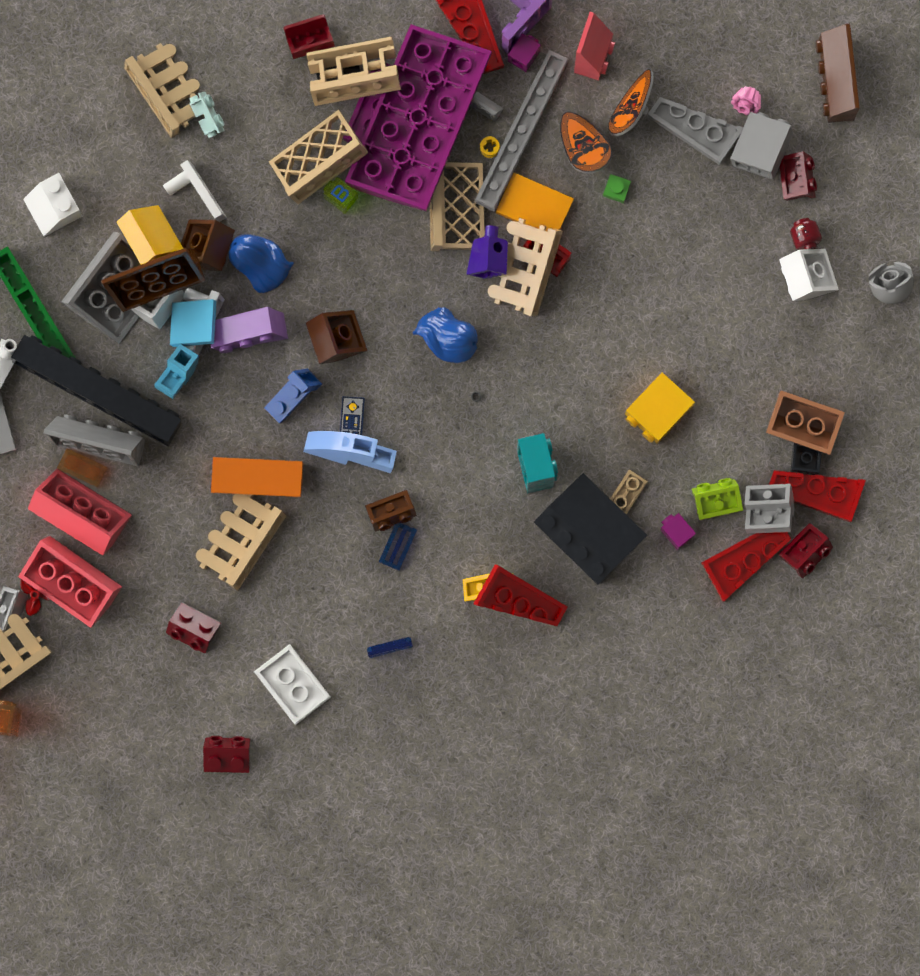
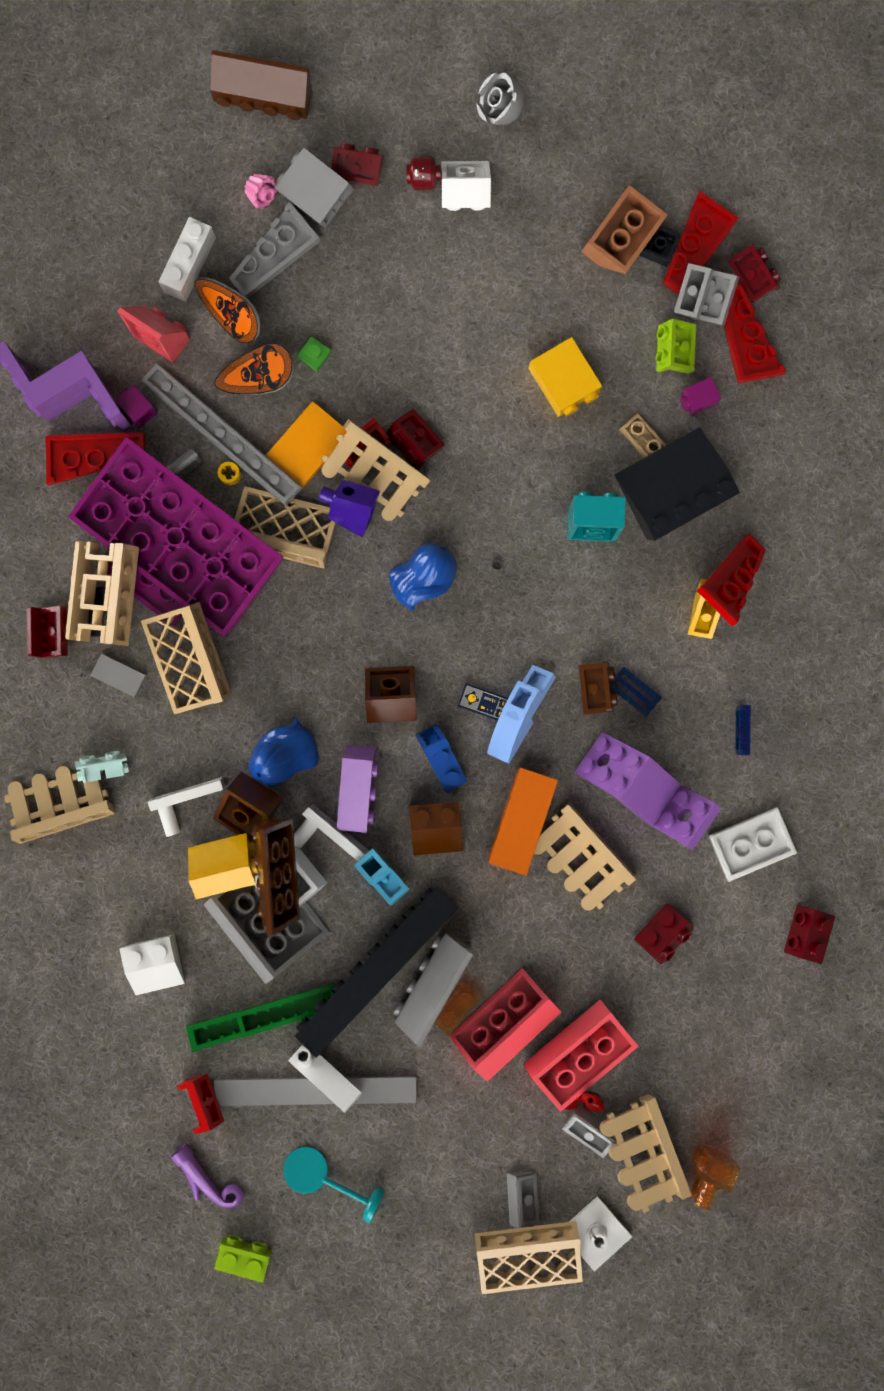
camera: 80 degrees left, 5 degrees up
medium azure tile [170,299,216,347] -> none
clear neon green brick [323,177,358,214] -> none
none -> light grey tile [90,654,147,698]
none -> white brick [159,217,216,302]
none -> dark red bracket [386,409,445,470]
none -> reddish brown slope [409,802,463,856]
none -> medium lavender bracket [575,732,722,851]

